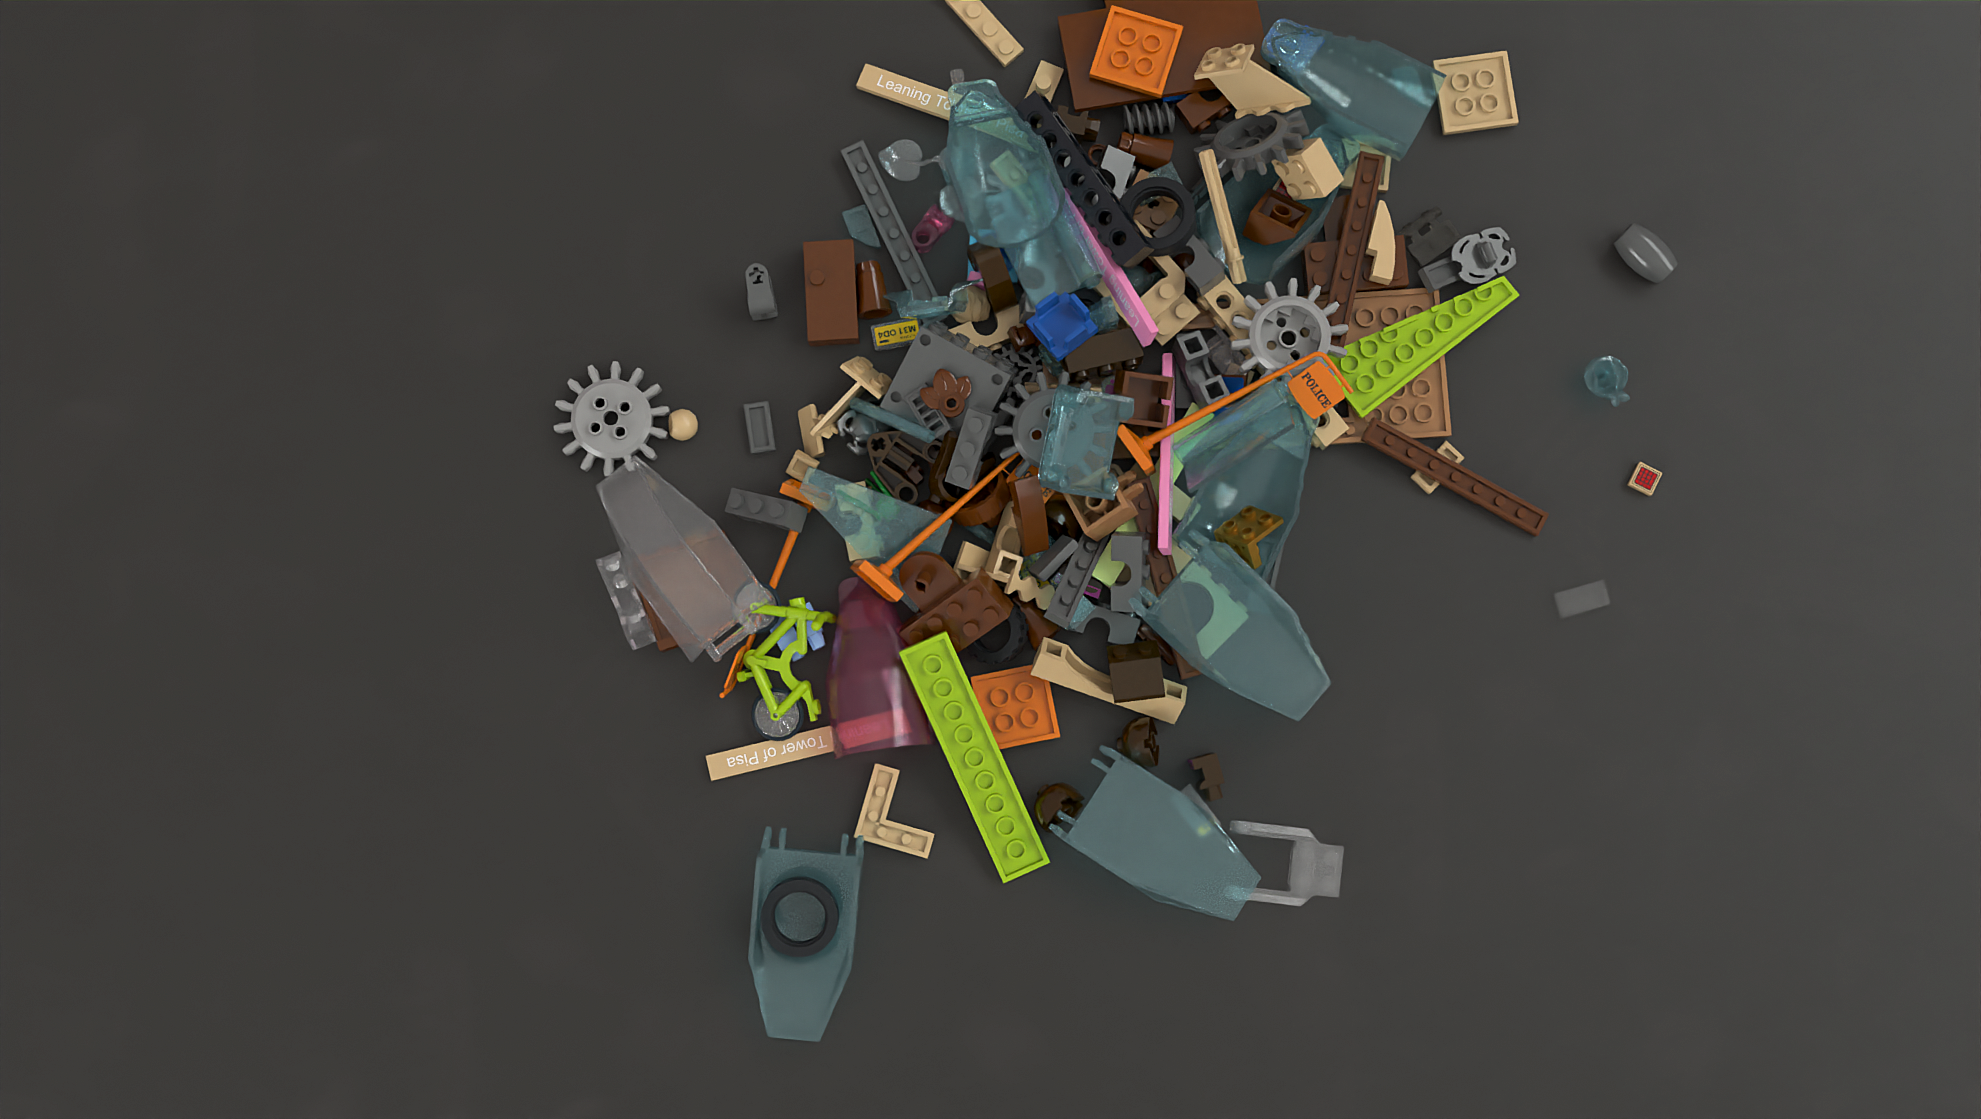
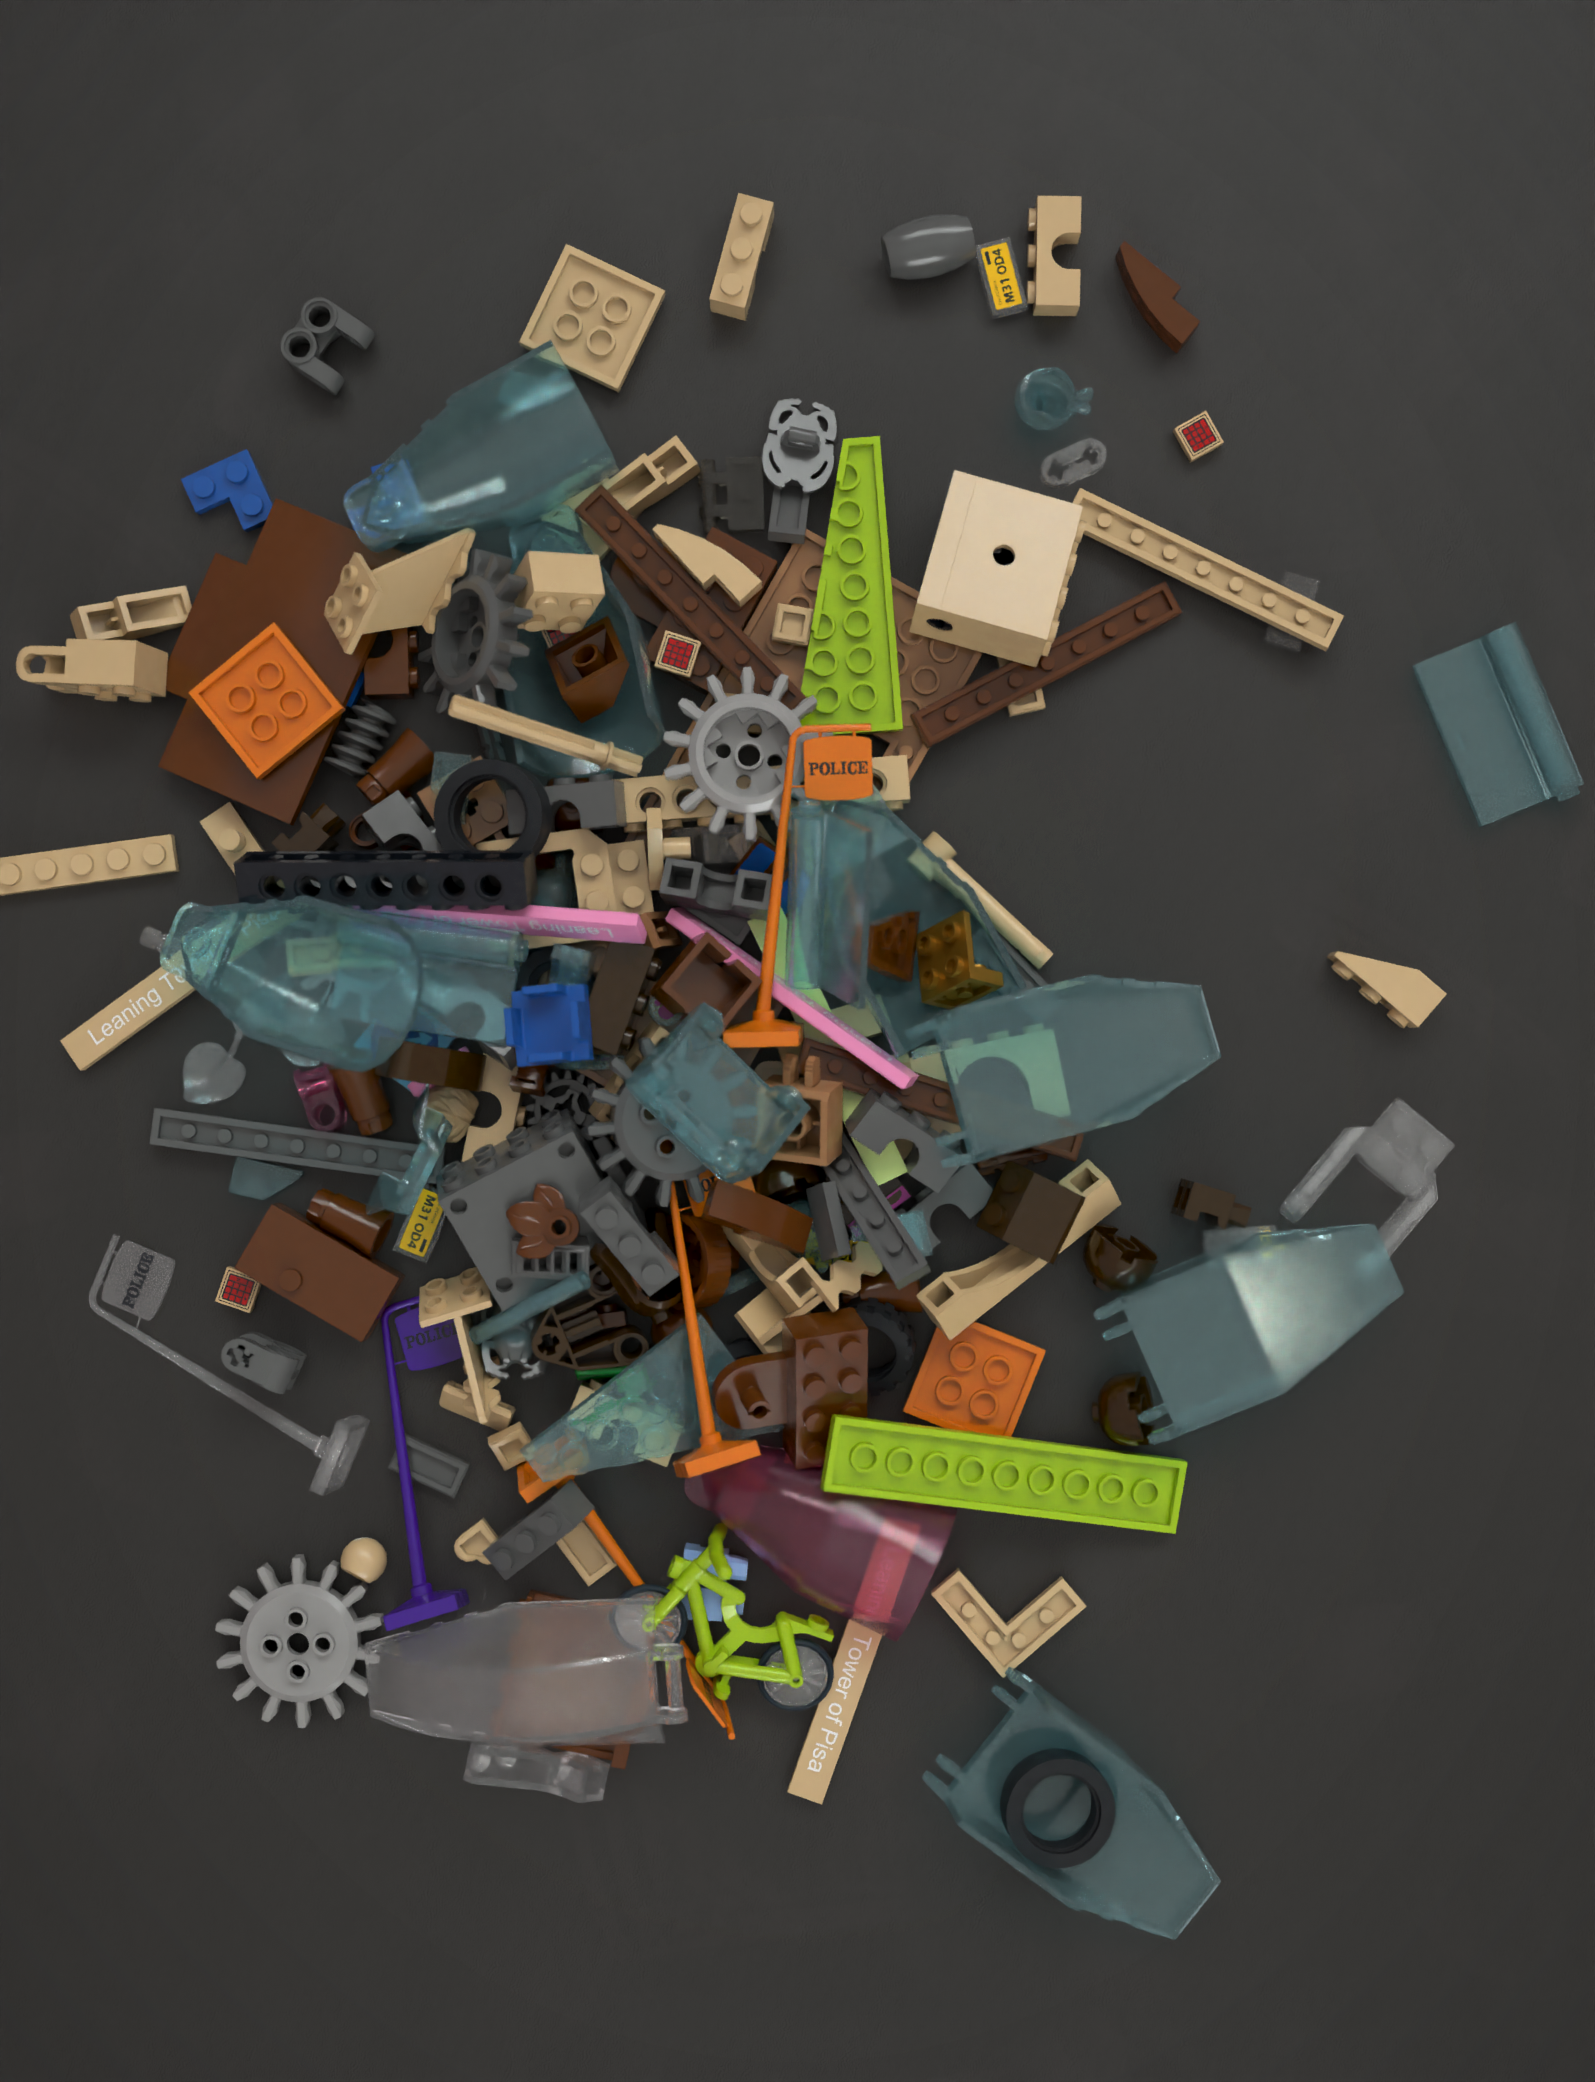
camera: 55 degrees left, 5 degrees up
none -> clear piece [88,1234,370,1496]
none -> tile [215,1266,262,1313]
none -> reddish brown plant [327,1048,393,1136]
none -> dark purple piece [381,1296,470,1631]
none -> tan tile [454,1517,498,1564]
none -> tan tile [556,1519,617,1587]
none -> tan slope [586,435,701,516]
none -> medium nougat slope [639,911,683,949]
none -> tan tile [646,808,691,891]
none -> tile [654,630,702,679]
none -> tan arch [709,193,774,321]
none -> tan tile [772,603,814,647]
none -> reddish brown wing [854,910,920,983]
none -> tan piece [908,831,1054,970]
none -> tan gear [909,470,1086,667]
none -> tile [975,237,1028,319]
none -> tan arch [1026,196,1082,316]
none -> clear beam [1039,438,1107,489]
none -> tan plate [1073,488,1344,651]
none -> reddish brown slope [1115,241,1200,354]
none -> tan slope [1327,951,1447,1028]
none -> clear light blue door [1412,622,1584,827]

